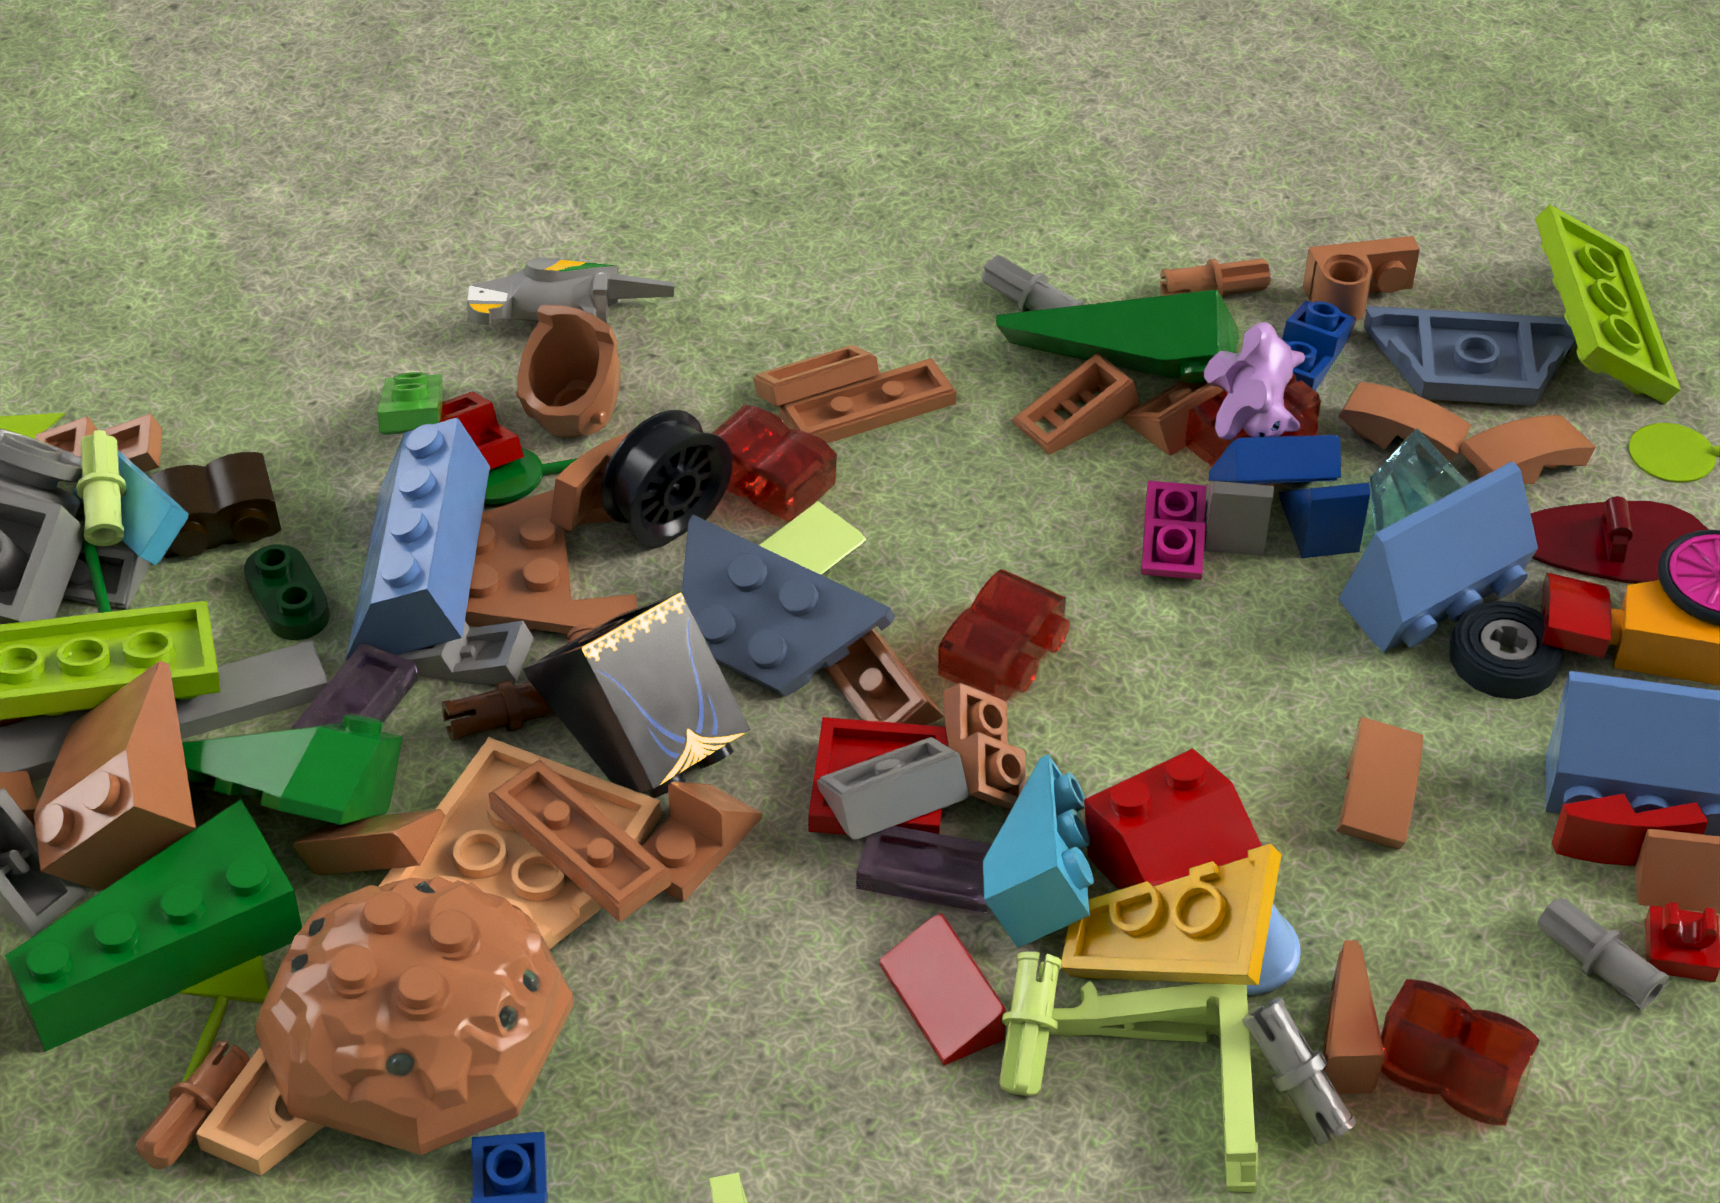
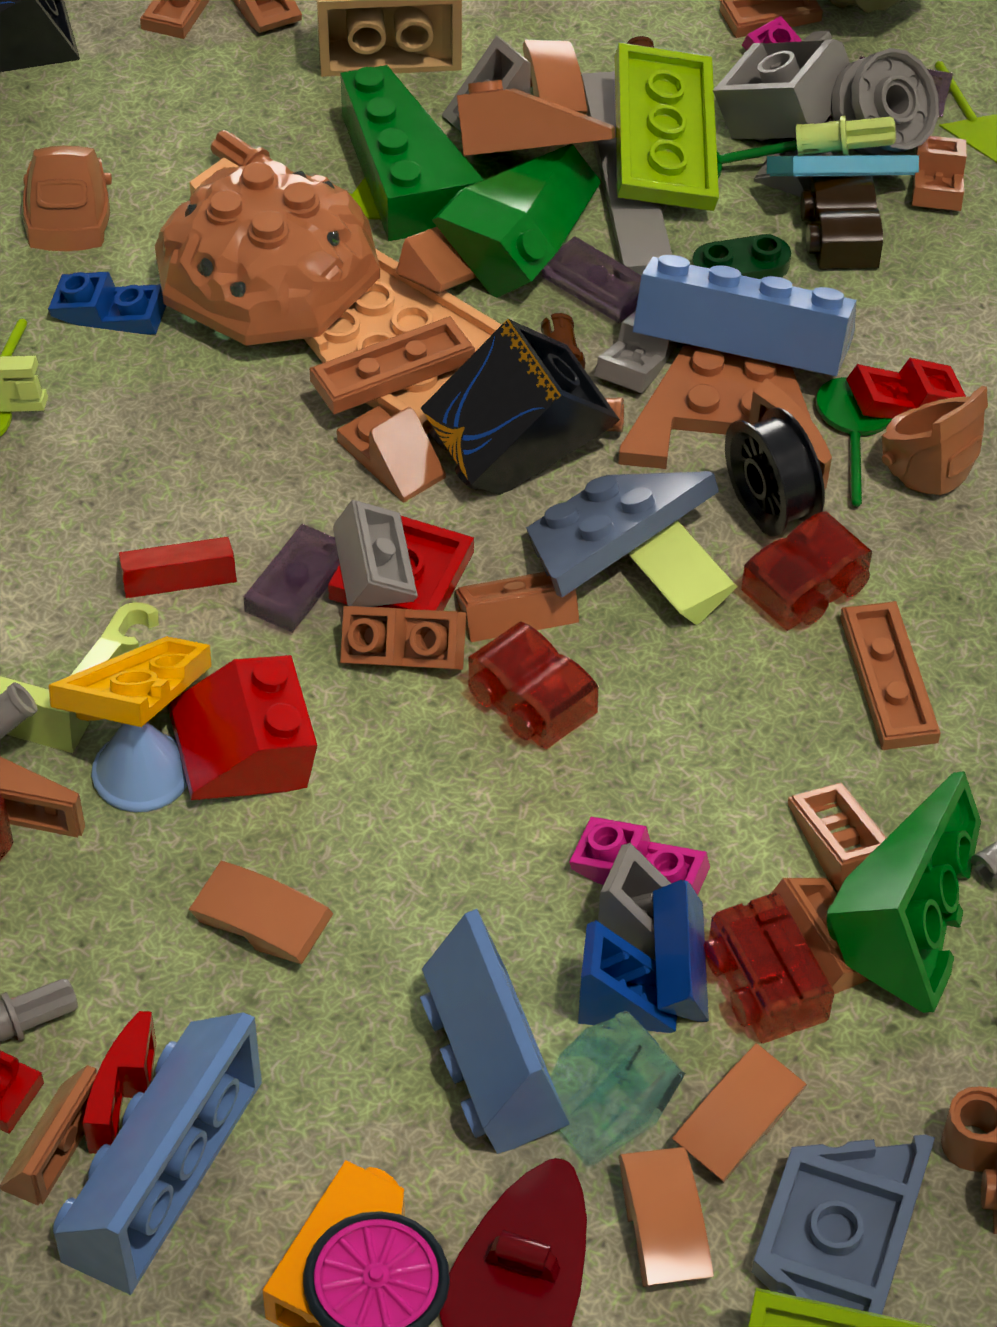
camera: 105 degrees right, 5 degrees up
bright green plate [377,372,444,435] -> none
nougat tile [753,345,880,406] -> none
medium azure slope [983,754,1094,948] -> none
yellowish green axle [999,951,1062,1096] -> none
lavender animal [1204,322,1305,440] -> none
blue slope [1282,300,1356,398] -> none
black bush [1450,601,1563,699] -> none
red slope [1540,572,1611,658] -> none

